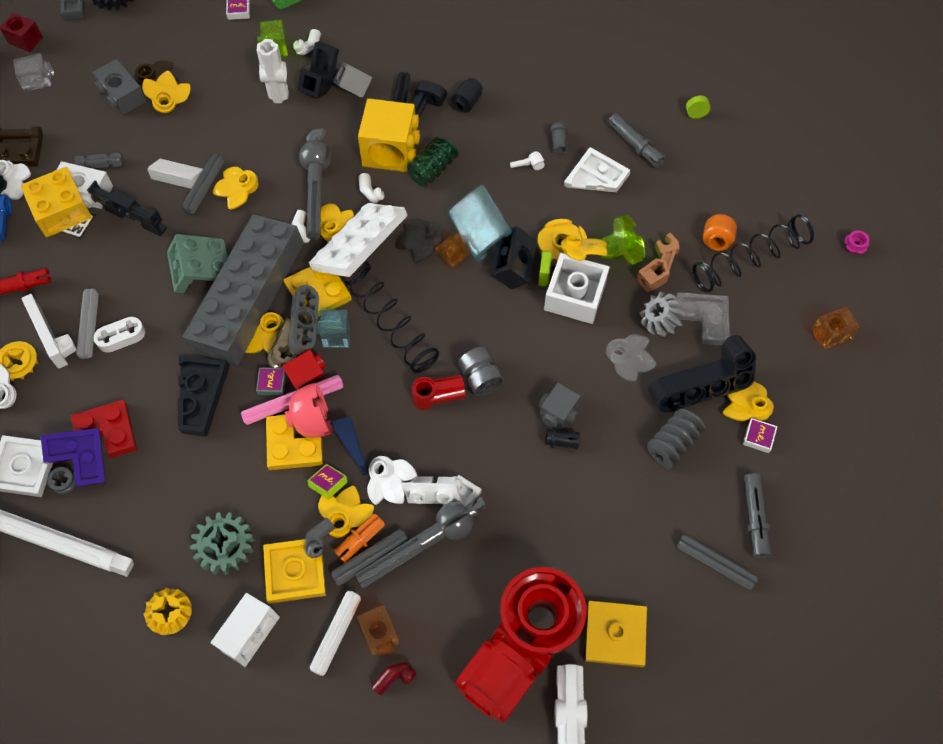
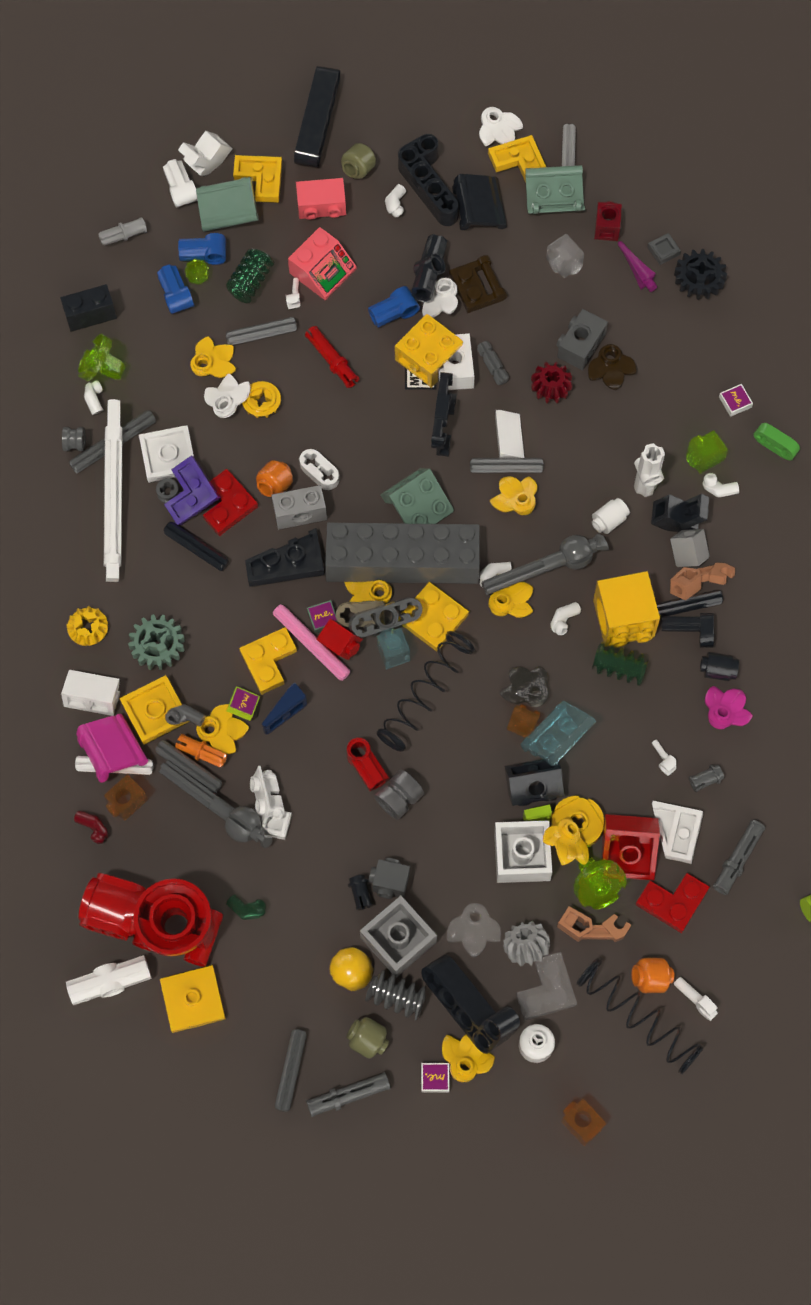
camera: 70 degrees right, 5 degrees up
white hinge [21,294,77,369] -> none
light grey axle [76,288,99,359] -> none
yellow plate [143,71,190,113] -> none
coral cylinder [285,383,333,438] -> none
white plate [309,203,408,277] -> none
white plate [367,456,417,505] -> none
dark pink plate [844,230,869,254] -> none
none -> dark pink piece [76,714,148,783]
none -> black axle [163,522,229,571]
none -> clear green arm [226,894,266,920]
none -> orange head [256,460,293,497]
none -> light grey brick [272,485,327,530]
none -> yellow hair [329,947,374,991]
none -> olive head [346,1017,389,1059]
none -> light grey brick [360,895,437,978]
none -> white head [518,1024,555,1063]
none -> dark red gear [531,361,572,403]
none -> white brick [592,498,630,534]
none -> red slope [601,814,660,880]
none -> magenta piece [618,241,657,292]
none -> red plate [635,873,710,934]
none -> nougat piece [670,563,735,600]
none -> white bar [674,977,718,1021]
none -> dark pink plate [705,686,753,729]

